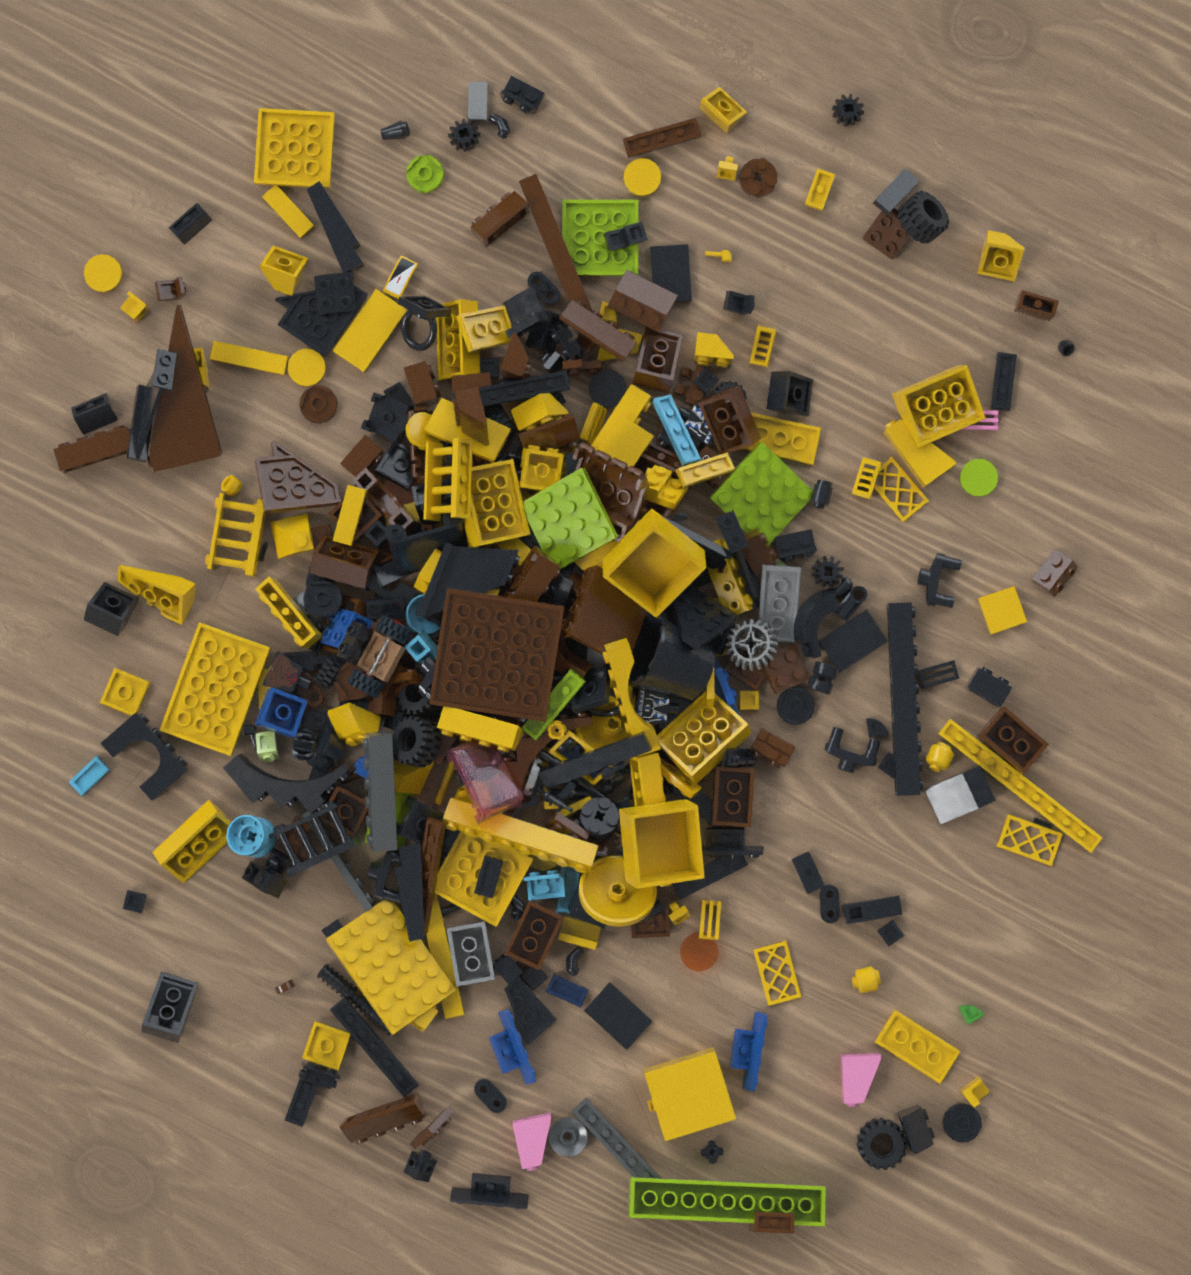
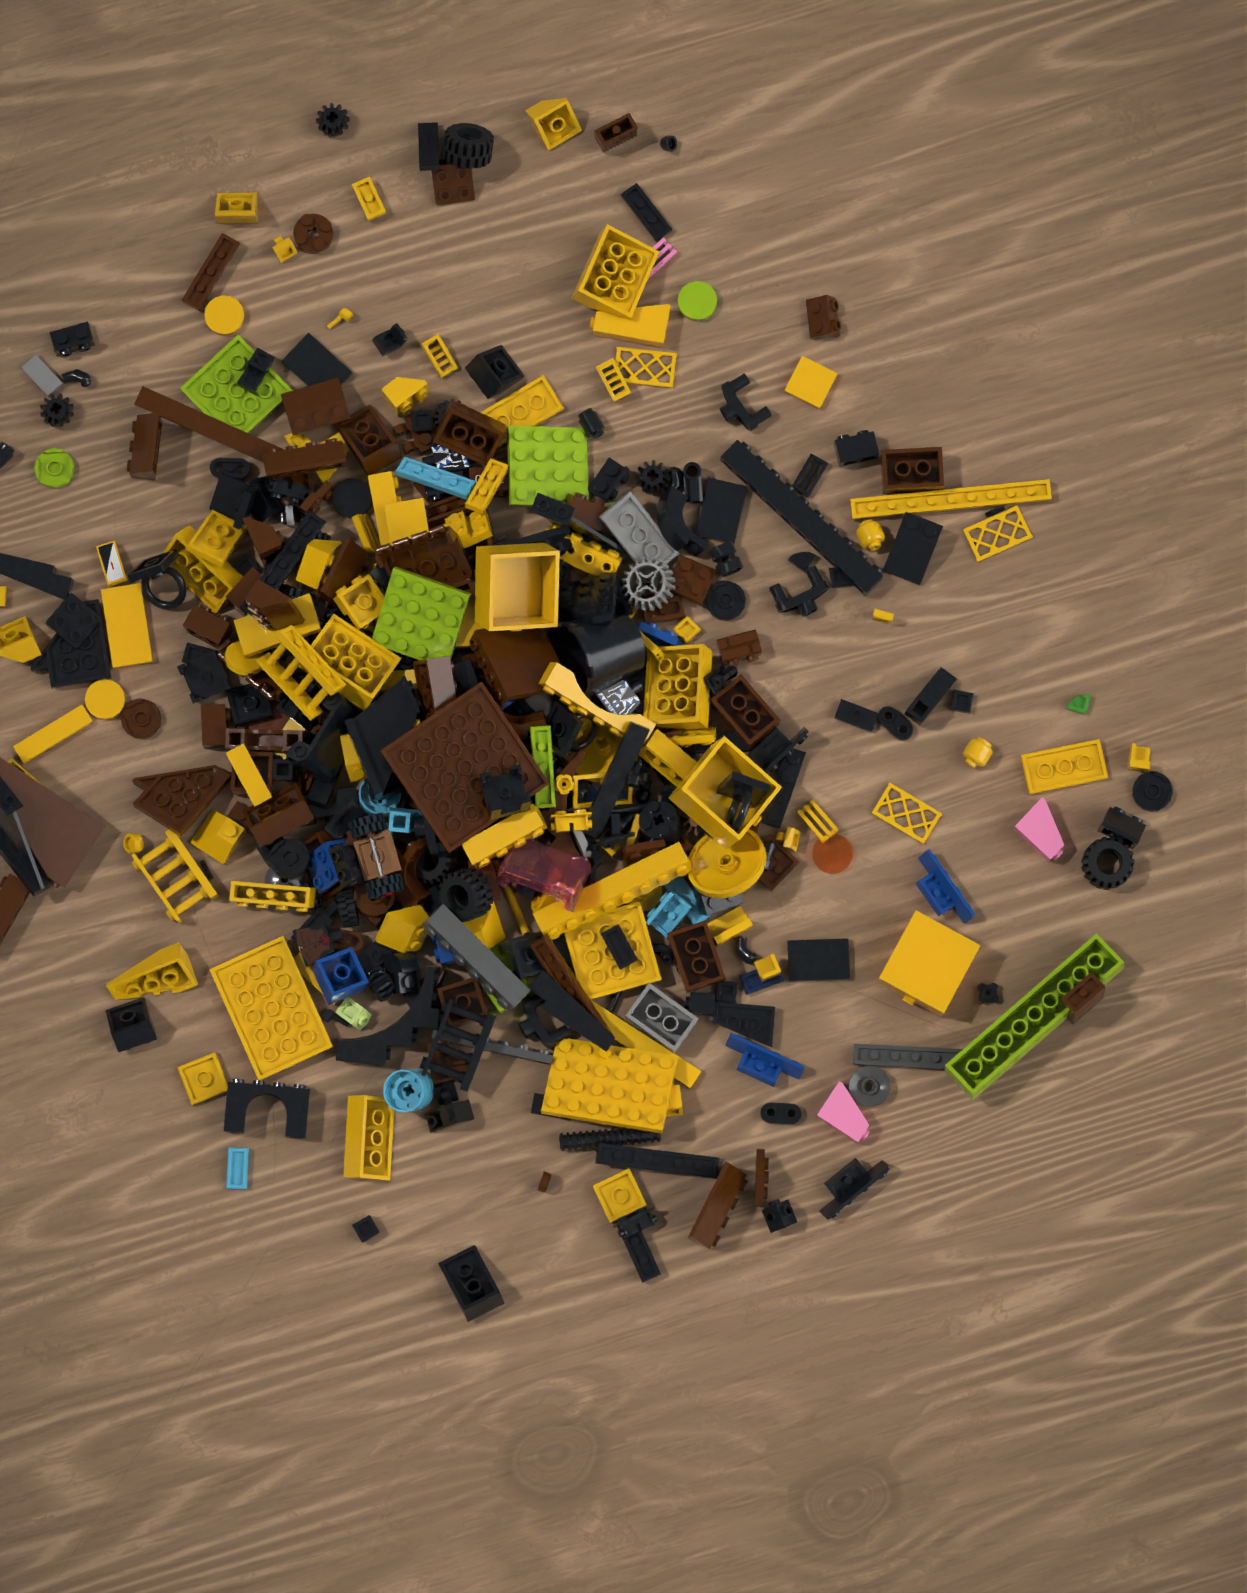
camera: 50 degrees left, 5 degrees down
none -> black panel [479,764,531,820]
none -> yellow hinge [549,809,592,832]
none -> black tile [717,771,770,832]
none -> yellow panel [754,953,781,982]
none -> yellow tile [872,609,894,625]

